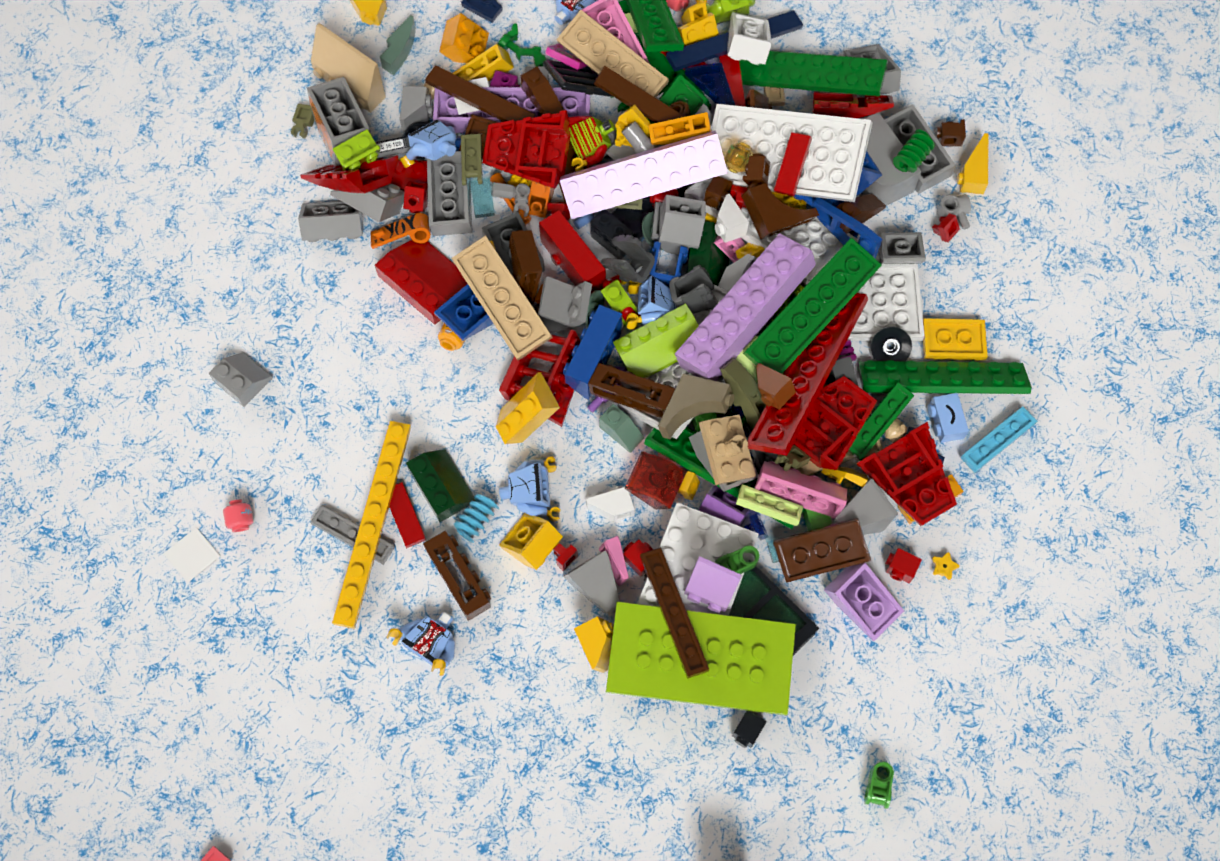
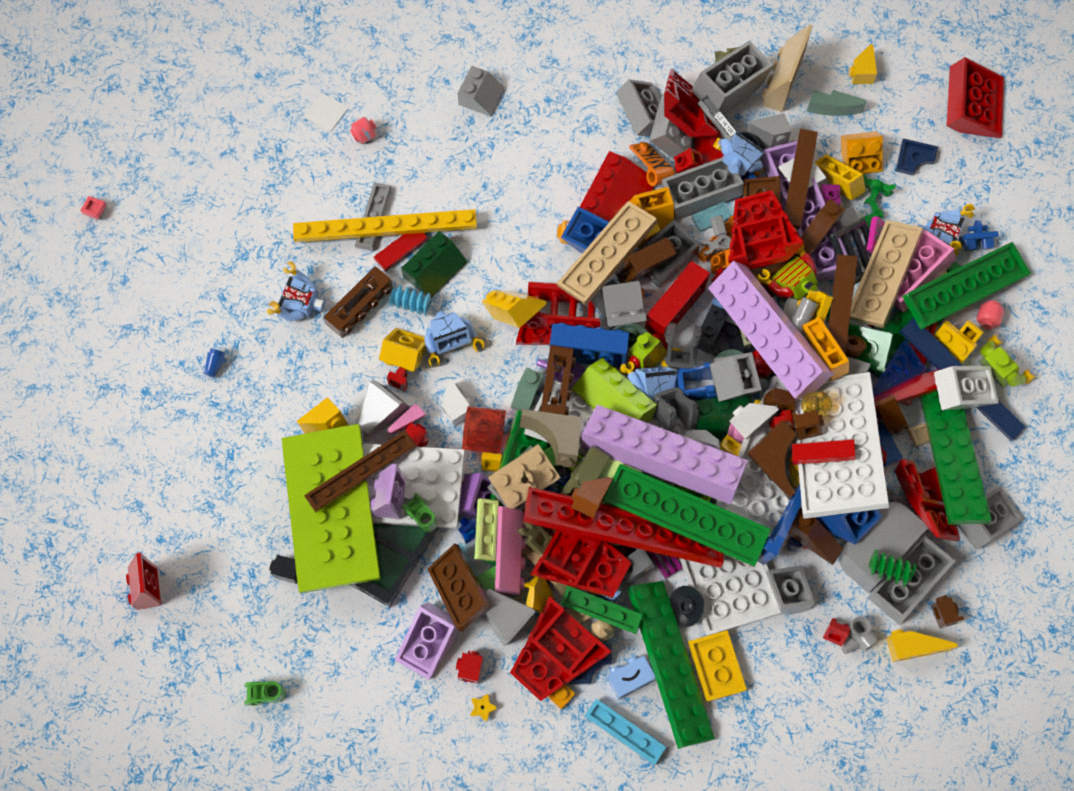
camera: 75 degrees right, 0 degrees up
lime bracket [332,129,381,171] -> none
olive hinge [461,134,483,186] -> none
none -> blue cone [204,348,226,378]
none -> light orange slope [629,187,674,230]

